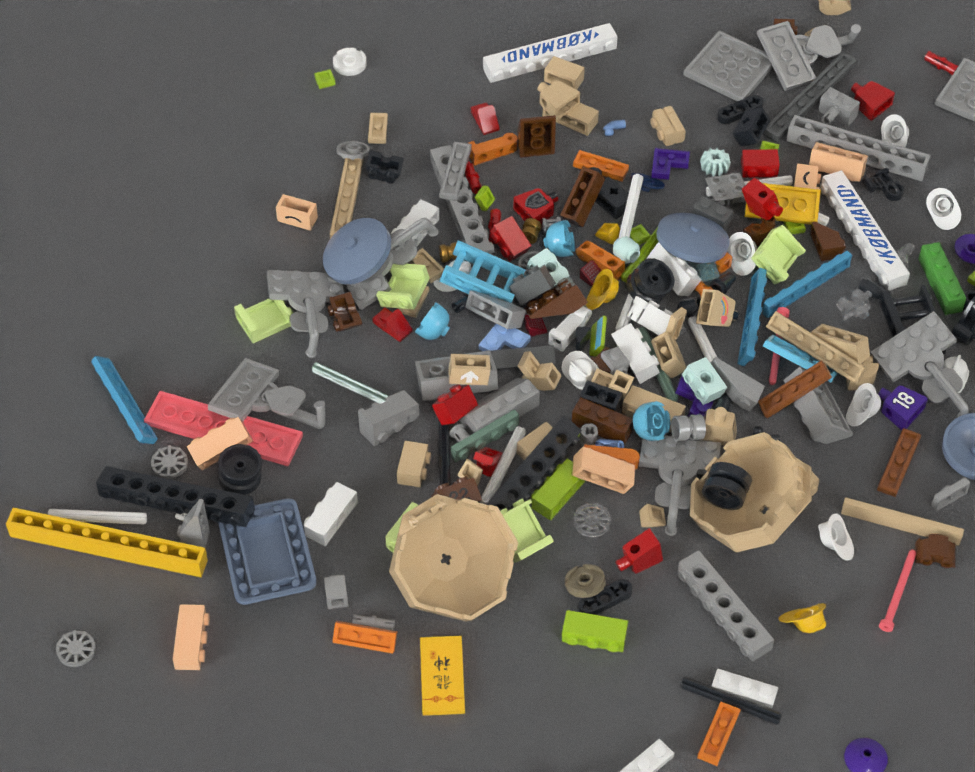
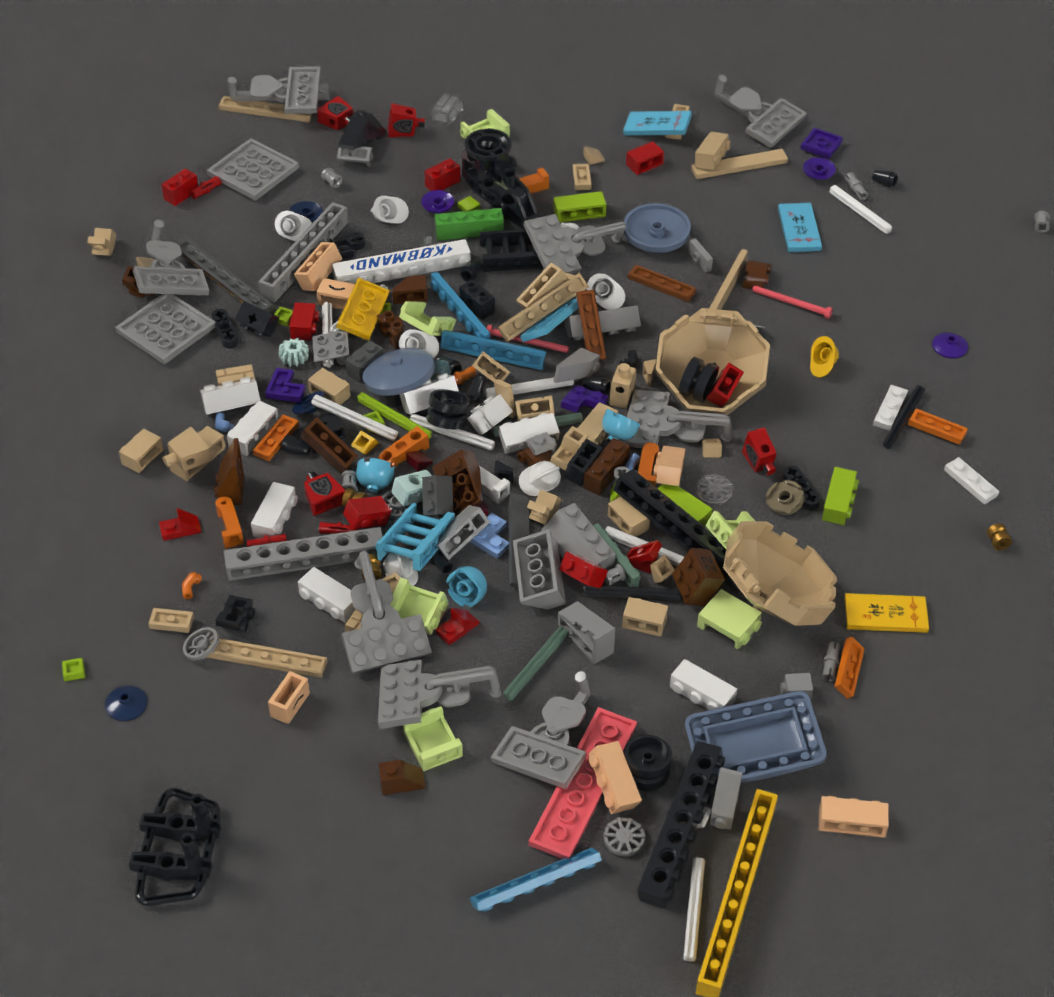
camera: 85 degrees left, 5 degrees down
light grey wheel [56,630,96,667] -> none
sand blue dish [323,218,391,284] -> none
reddish brown cylinder [327,292,363,332] -> none
white tile [333,48,367,76] -> none
light grey tile [439,142,472,201] -> none
tan brick [448,354,491,385] -> none
lime tile [474,186,495,211] -> none
white brick [483,23,617,83] -> none
yellow piece [586,269,619,310] -> none
lime slope [589,316,607,357] -> none
light aqua head [613,236,640,264] -> none
light grey wheel [671,414,706,441] -> none
light grey brick [677,550,774,662] -> none
light aqua brick [682,357,727,405] -> none
red torso [742,177,783,220] -> none
light grey brick [819,87,860,127] -> none
clear hips [837,288,872,321] -> none
red torso [851,81,895,121] -> none
dark purple torso [878,385,928,430] -> none
none -> dark blue dish [105,685,147,721]
none -> black piece [129,788,222,906]
none -> red brick [161,168,198,206]
none -> orange arm [182,572,202,600]
none -> white brick [200,377,260,414]
none -> white brick [227,401,279,456]
none -> white brick [251,482,298,538]
none -> dark blue dish [289,201,323,222]
none -> tan brick [308,368,351,405]
none -> reddish brown slope [378,760,425,795]
none -> black brick [459,279,495,321]
none -> red brick [706,362,744,408]

